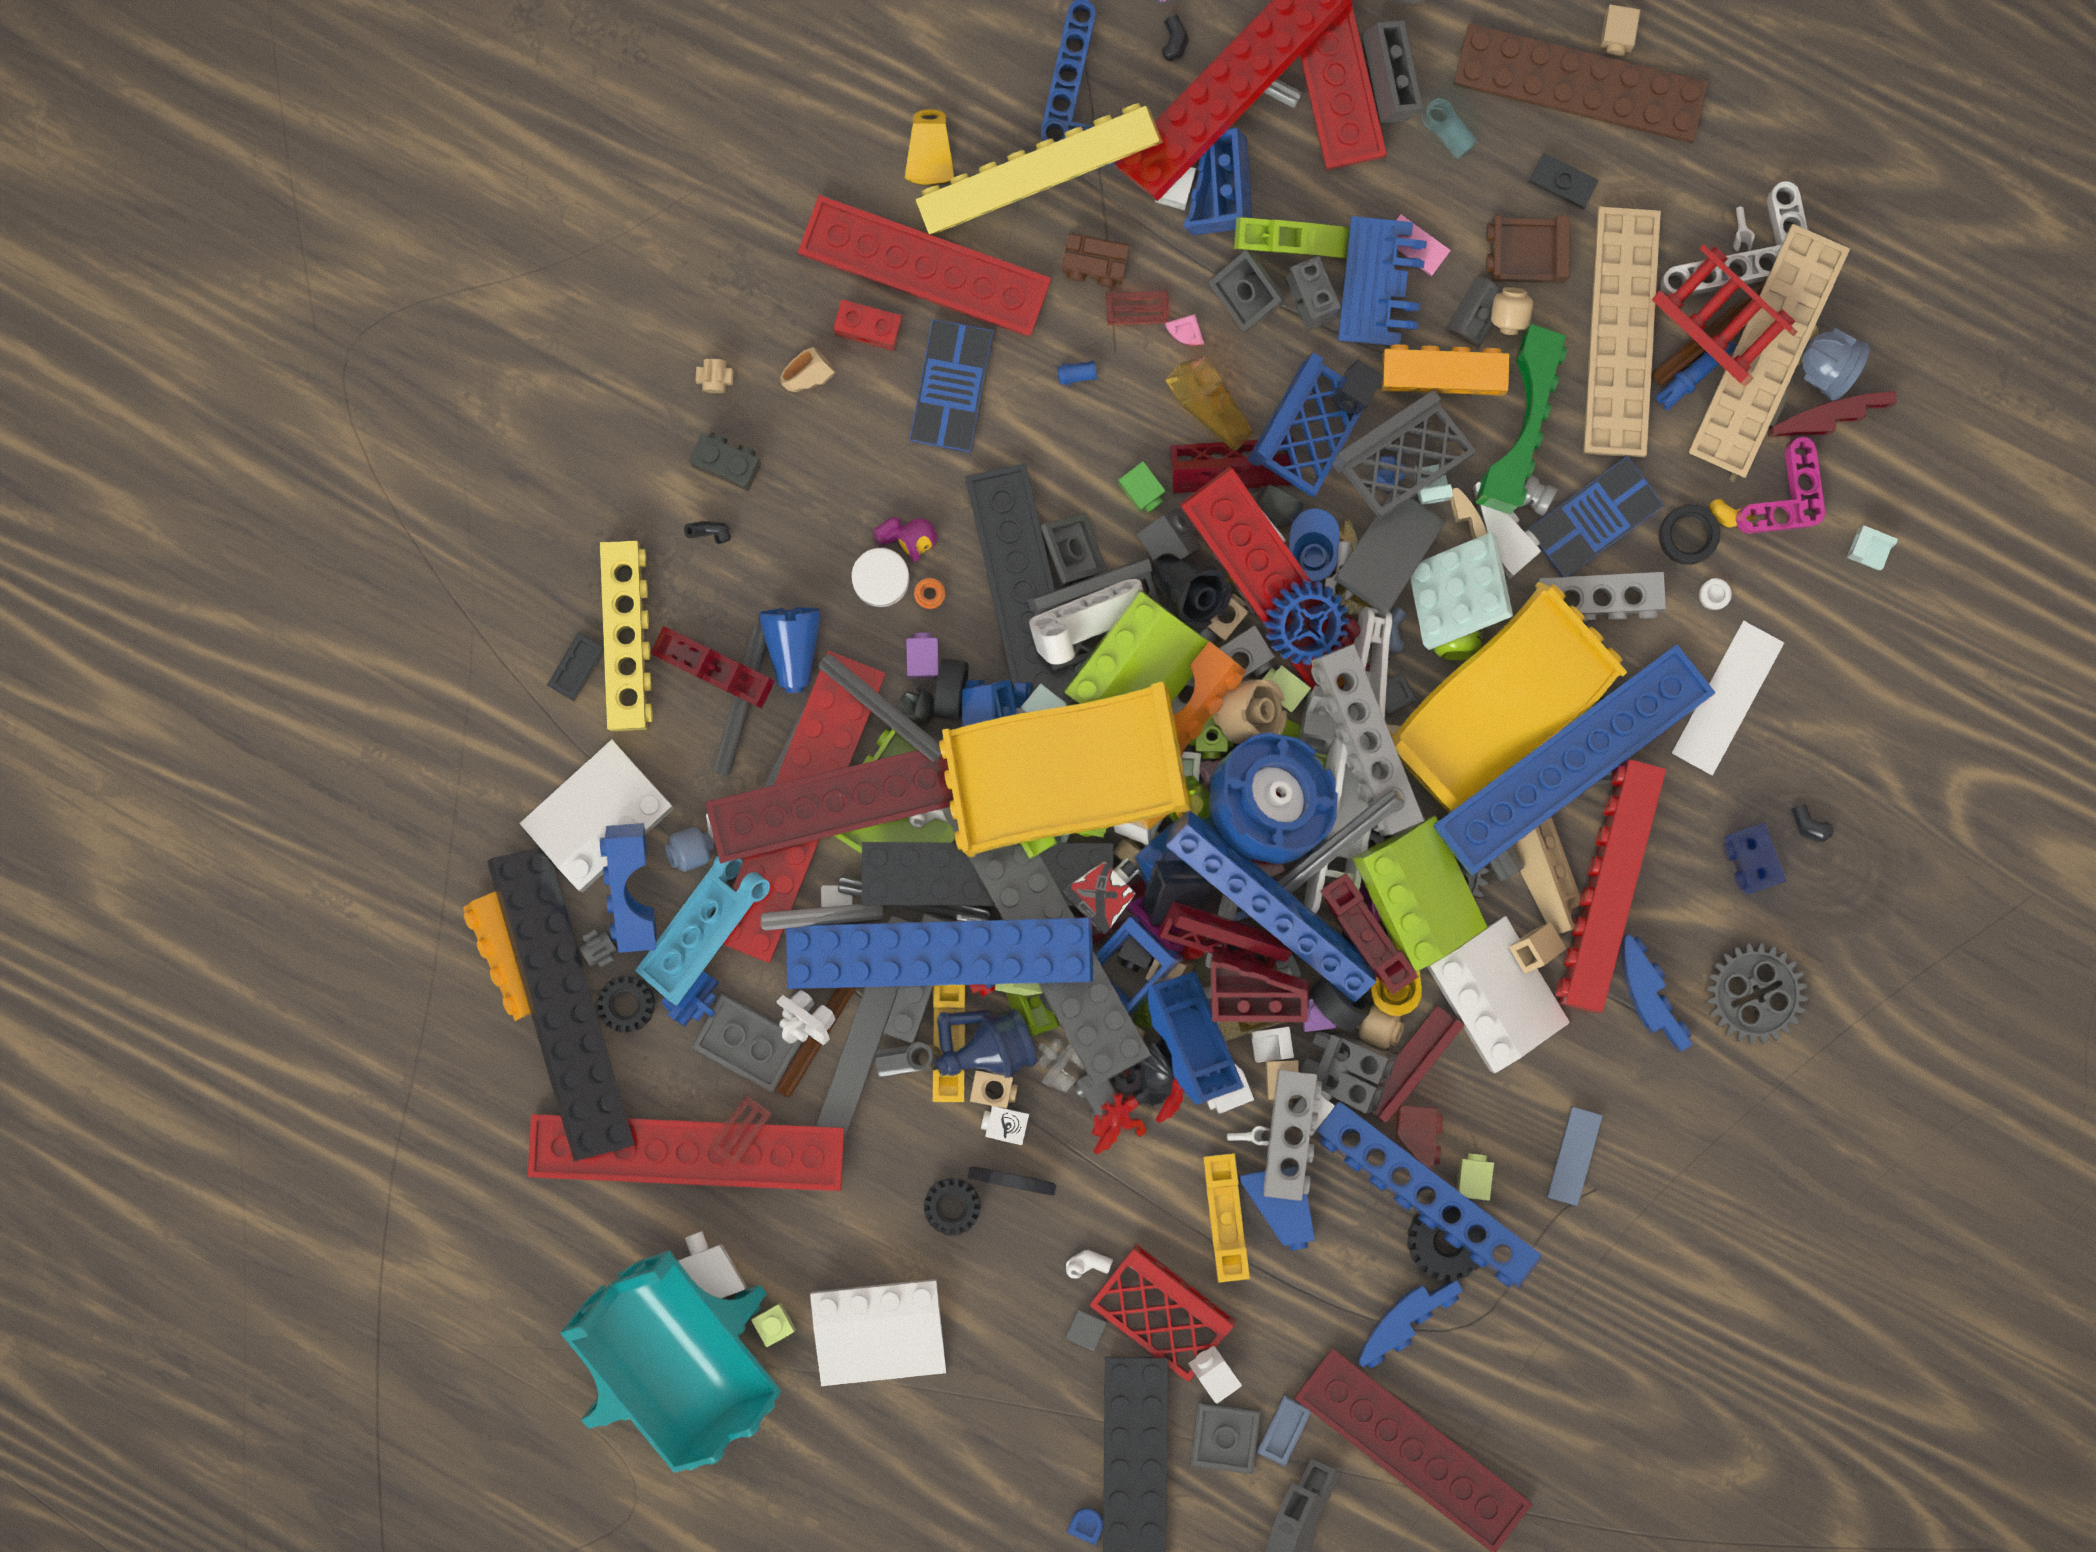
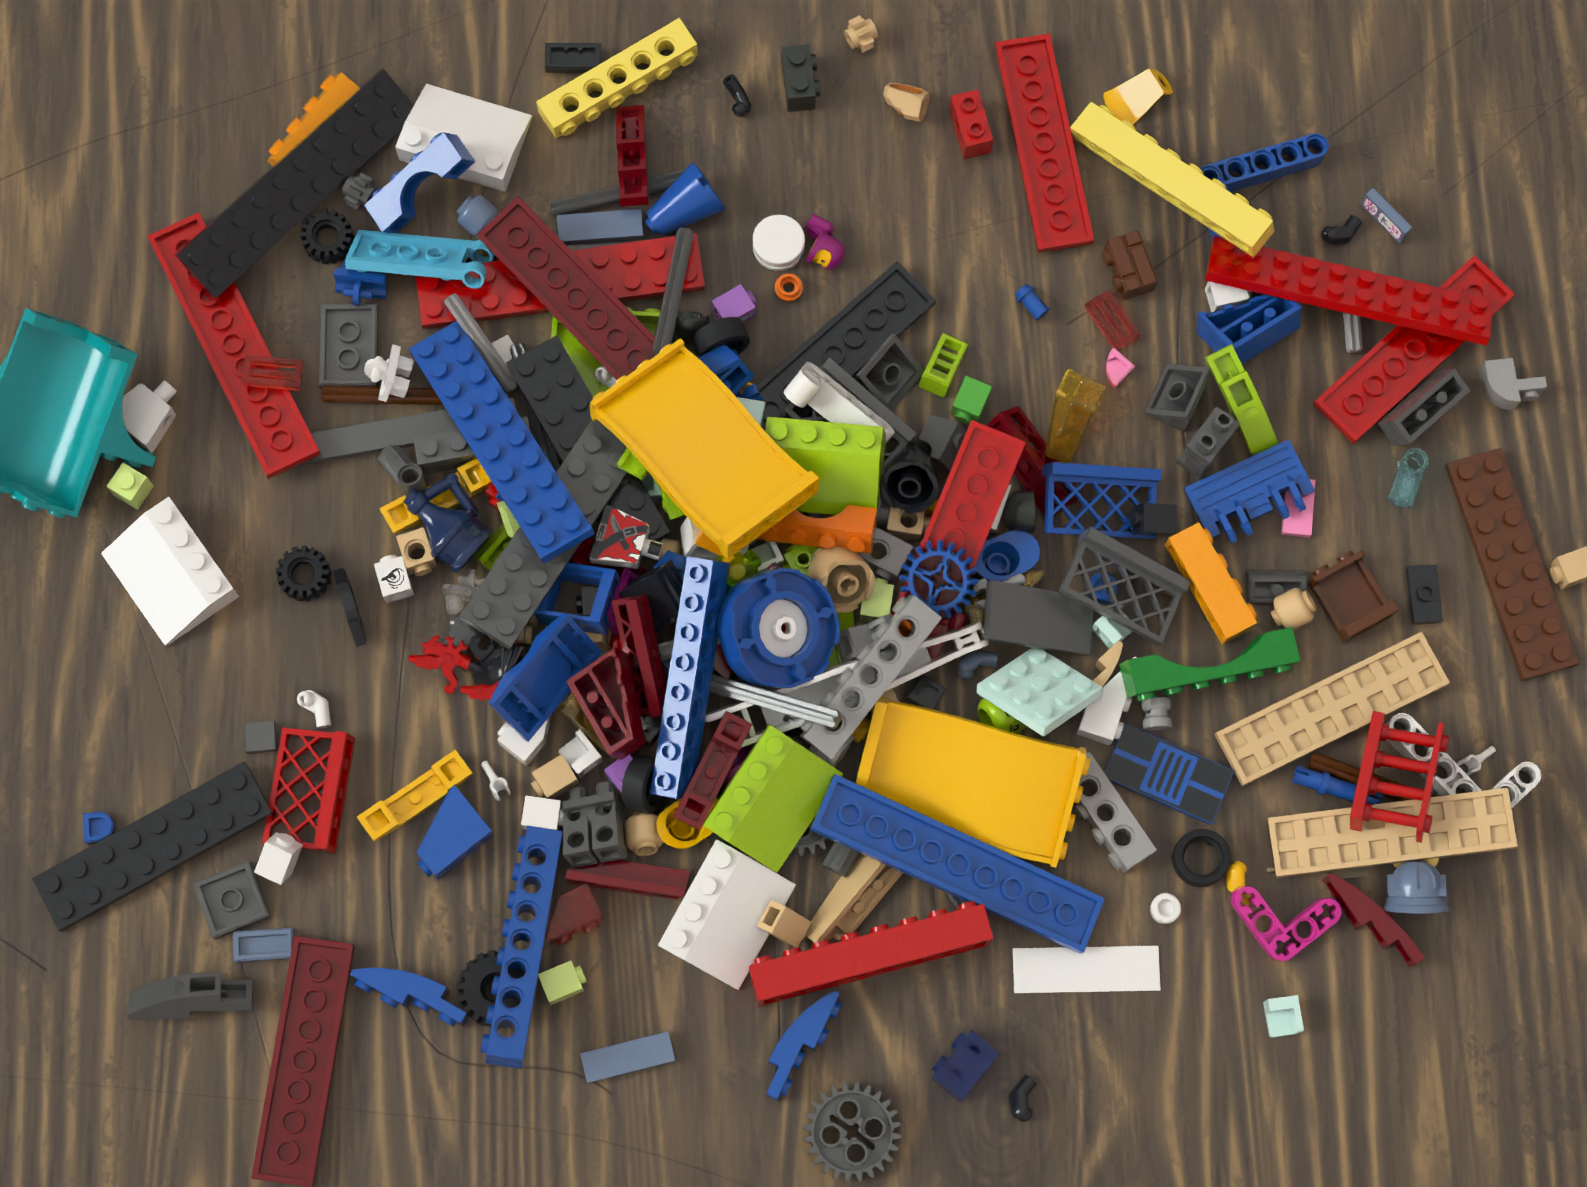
camera: 60 degrees right, 10 degrees down
black tile [909,319,993,453] -> none
light grey brick [1262,1070,1322,1201] -> none
none -> sand blue tile [557,209,644,245]
none -> lime slope [919,333,968,397]

